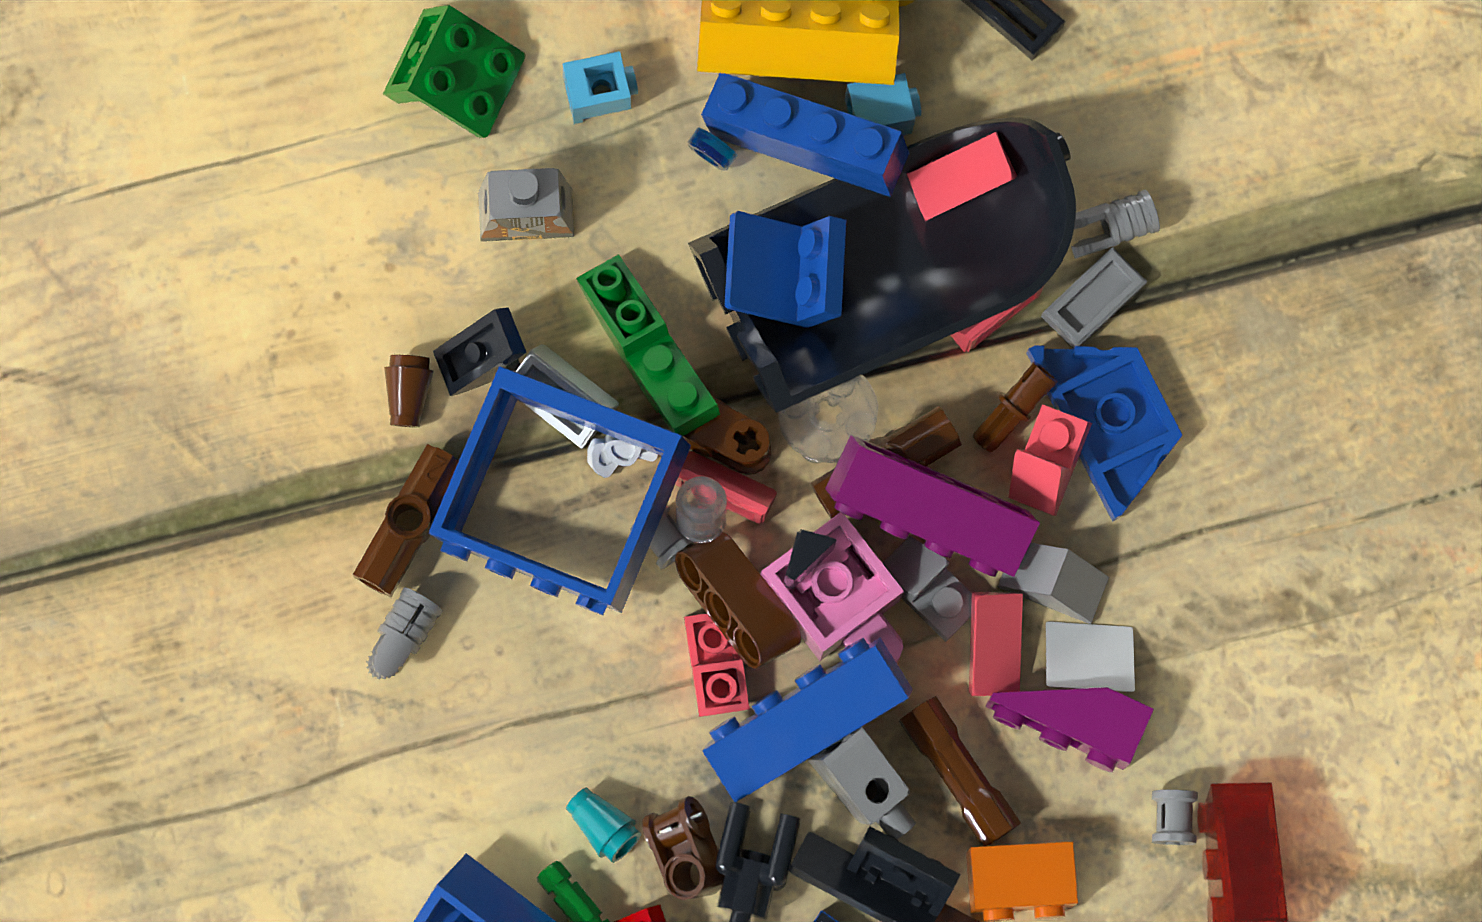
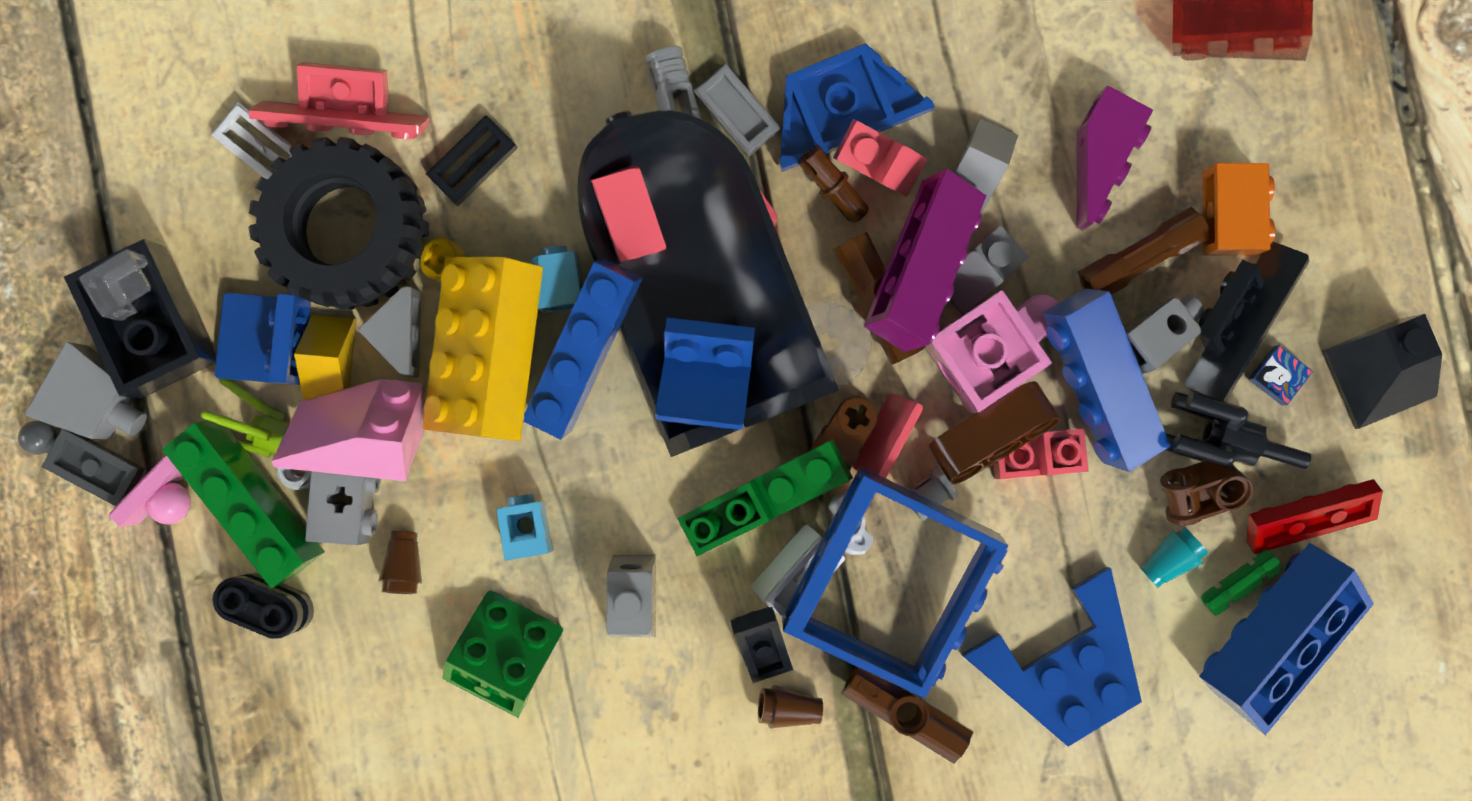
camera: 80 degrees left, 10 degrees up
light grey hinge [366,587,443,679] -> none
clear brick [676,476,727,543] -> none
tile [687,127,737,171] -> none
black slope [783,529,837,589] -> none
coral slope [969,592,1023,696] -> none
white sticker [1046,621,1135,692] -> none
light grey bush [1152,790,1198,845] -> none
none -> blue wing [961,566,1142,747]

